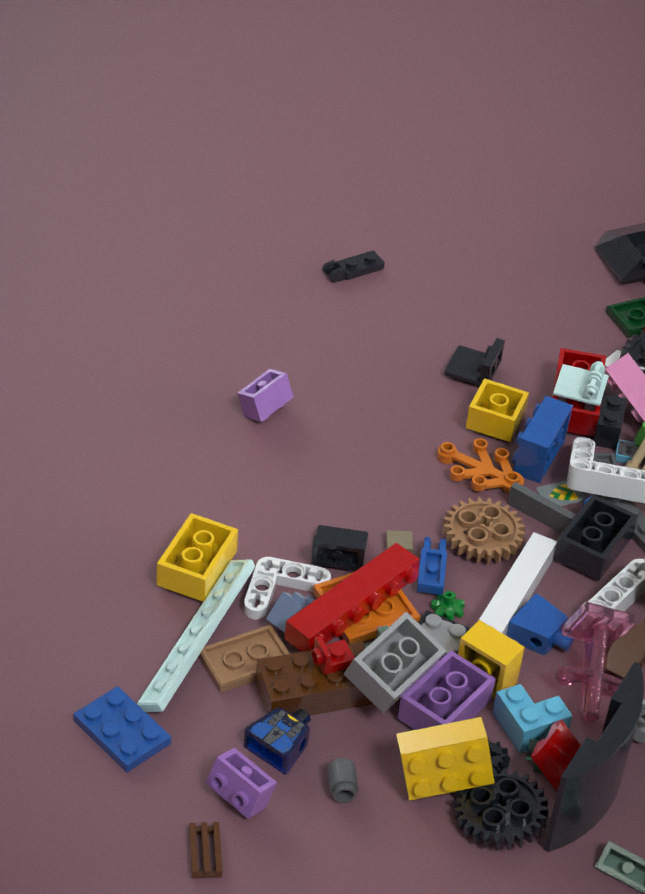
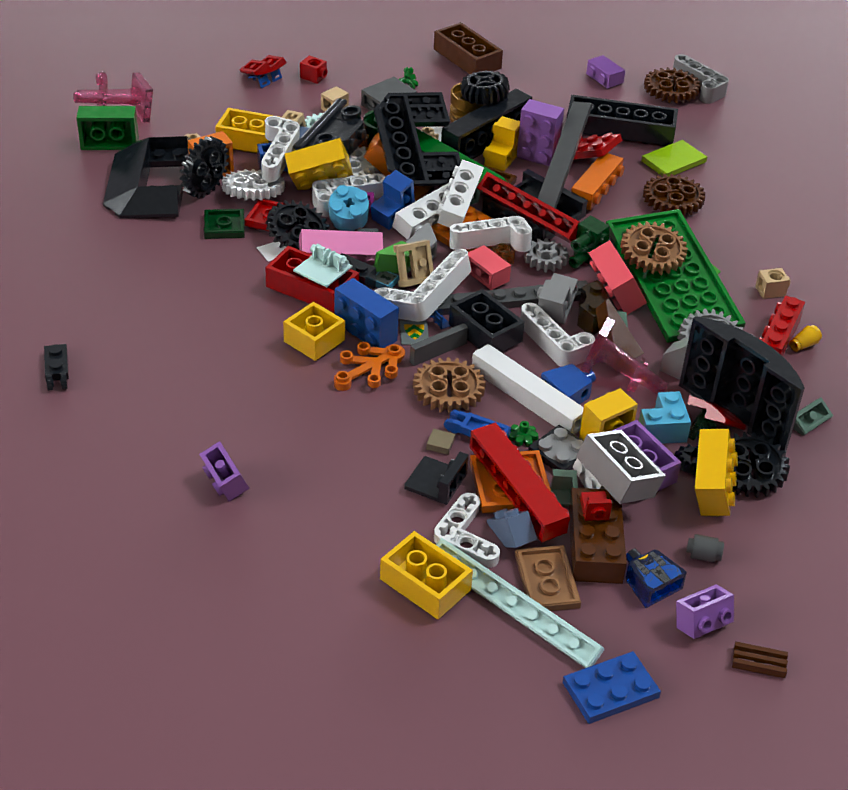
camera: 70 degrees left, 0 degrees up
black bracket [444,338,505,386] -> none

